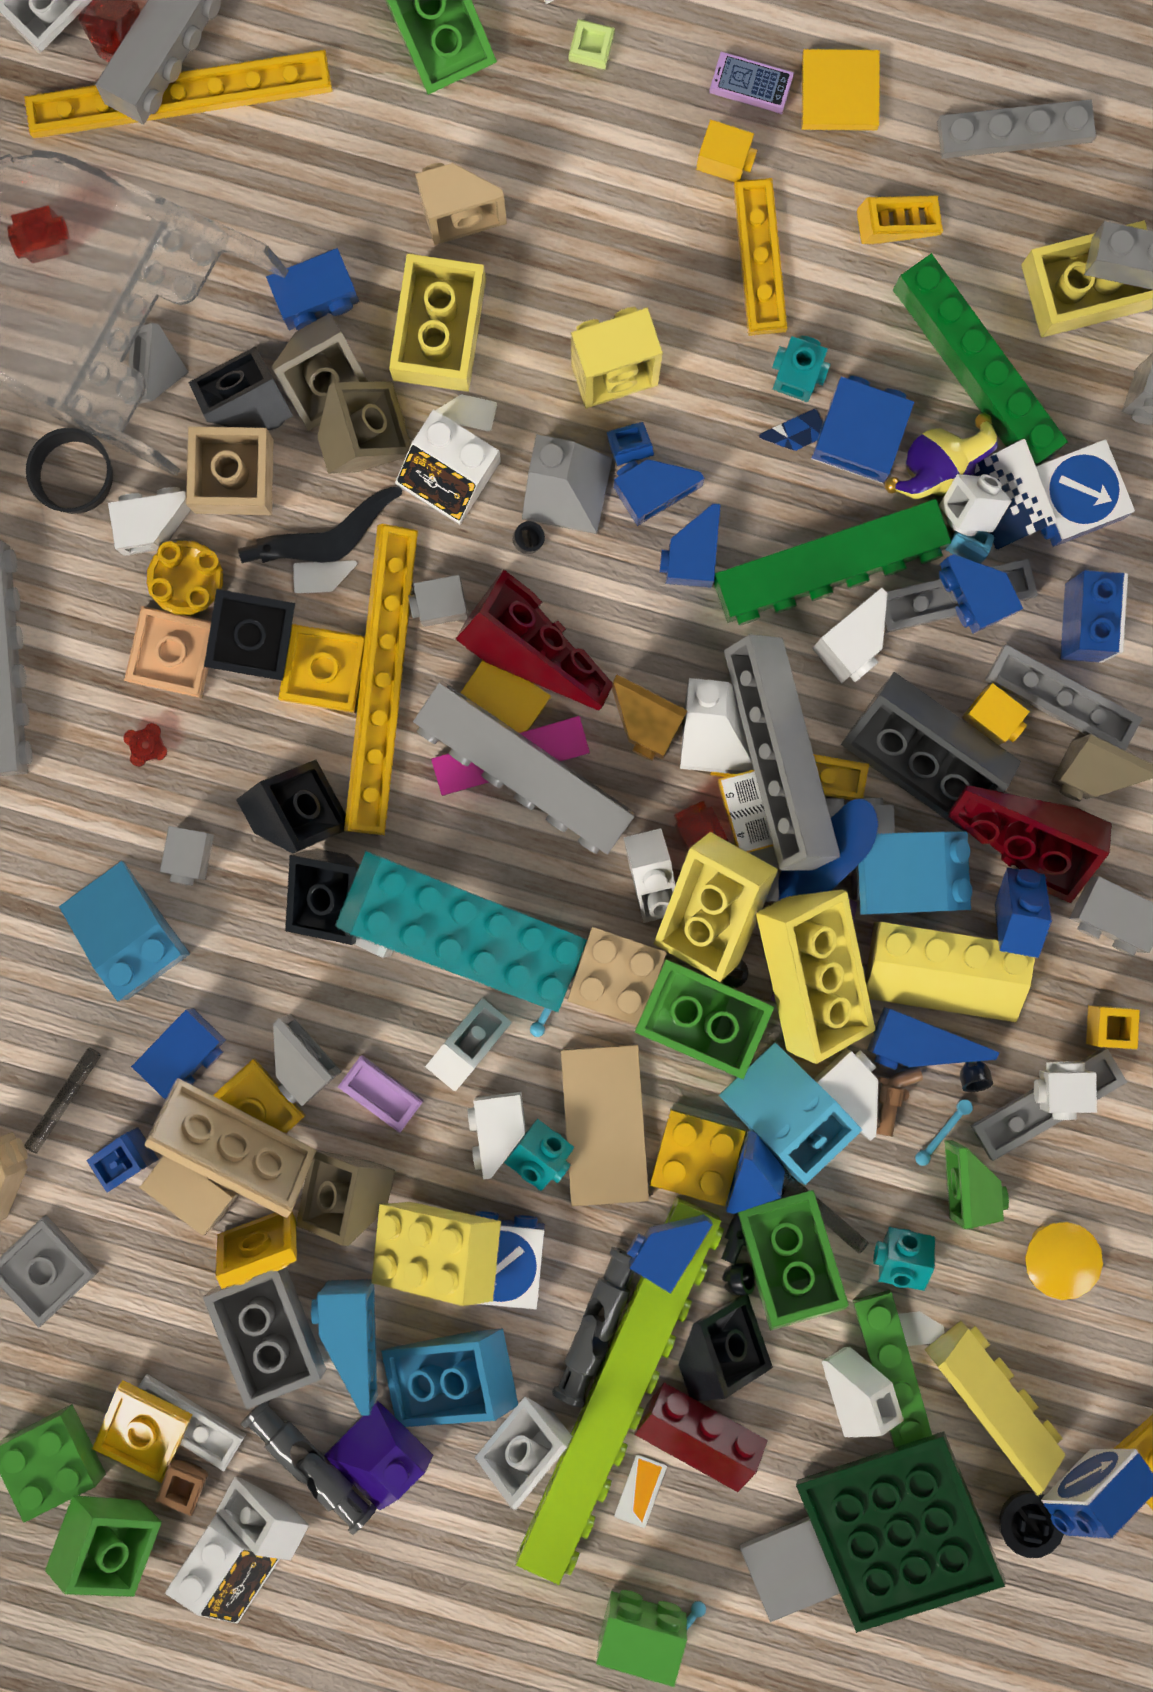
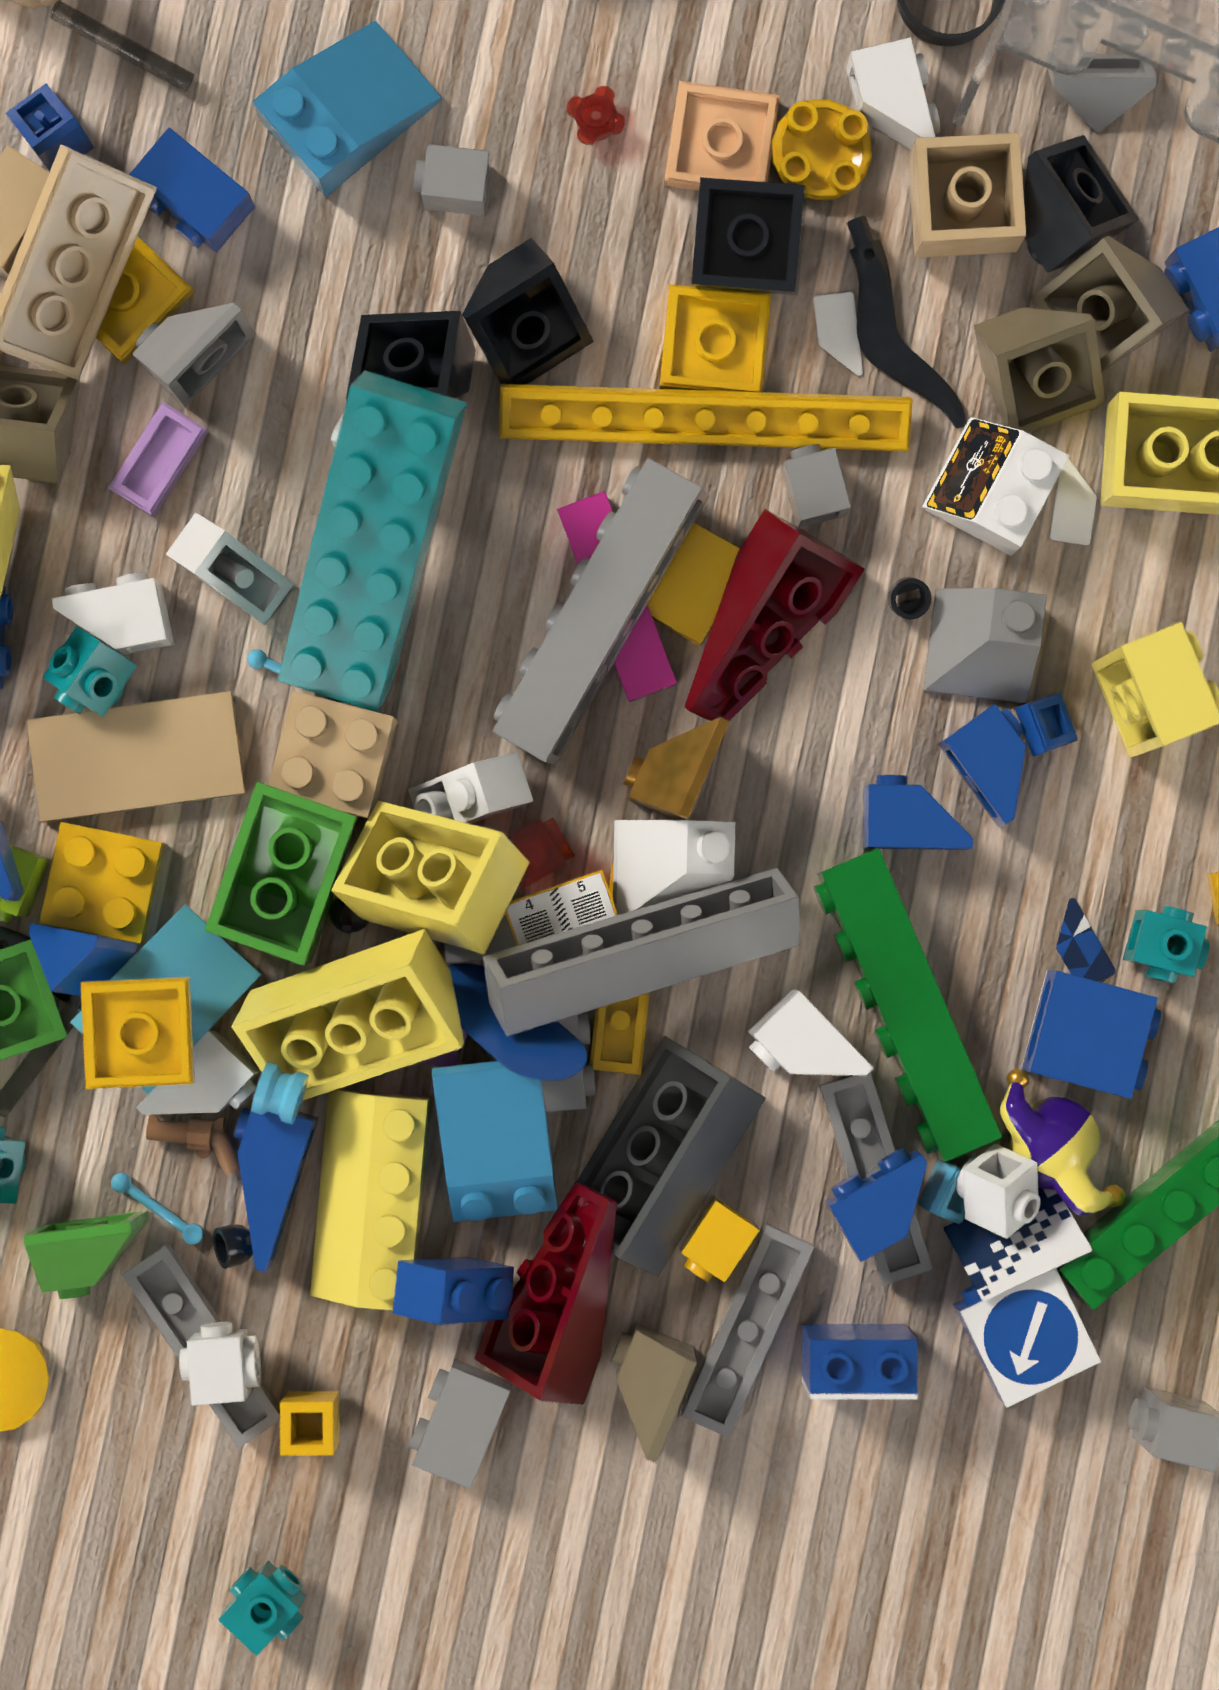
camera: 80 degrees right, 0 degrees up
none -> yellow tile [81,977,195,1089]
none -> medium azure wheel [251,1062,309,1125]

